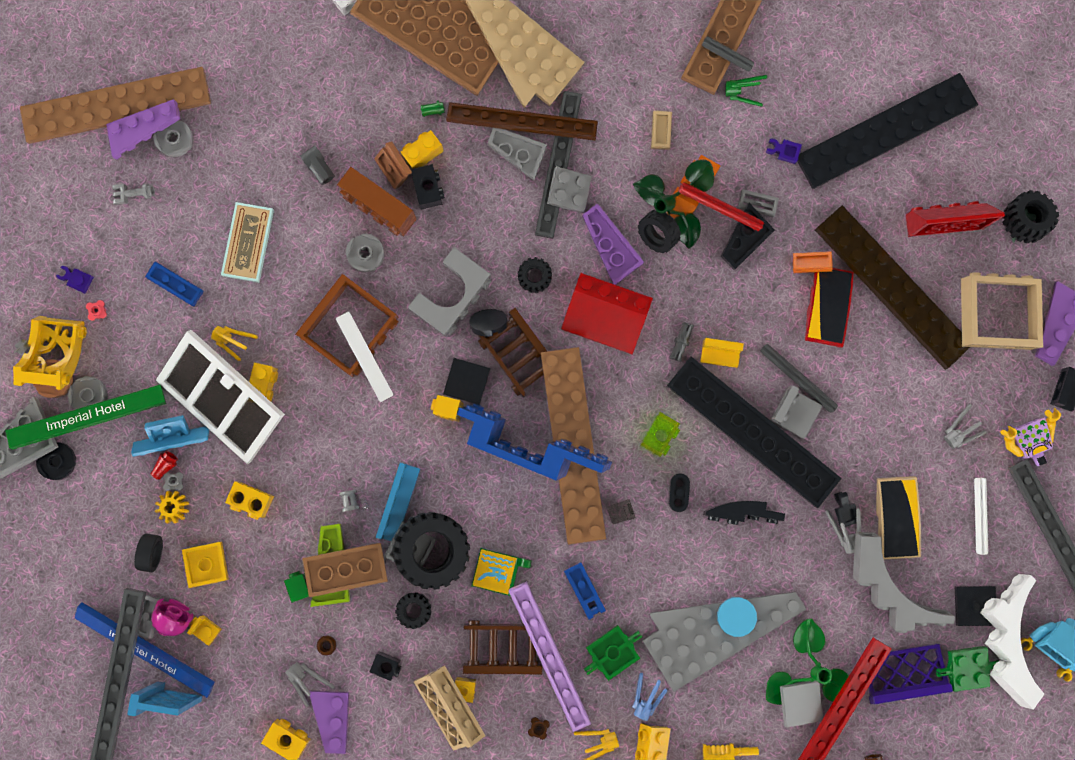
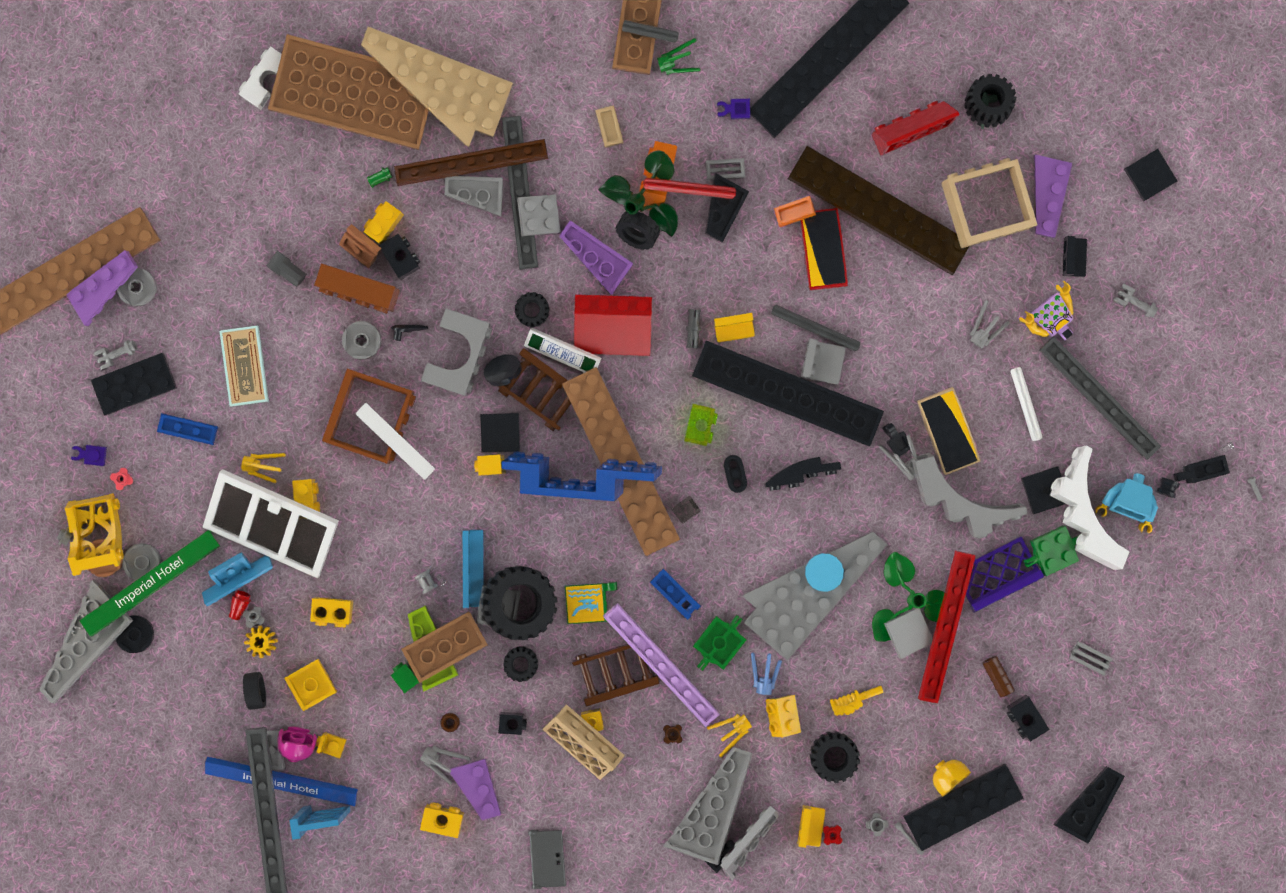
camera: 20 degrees left, 5 degrees up
none -> black plate [91,353,177,416]
none -> black bar [391,324,428,341]
none -> tile [524,328,602,373]

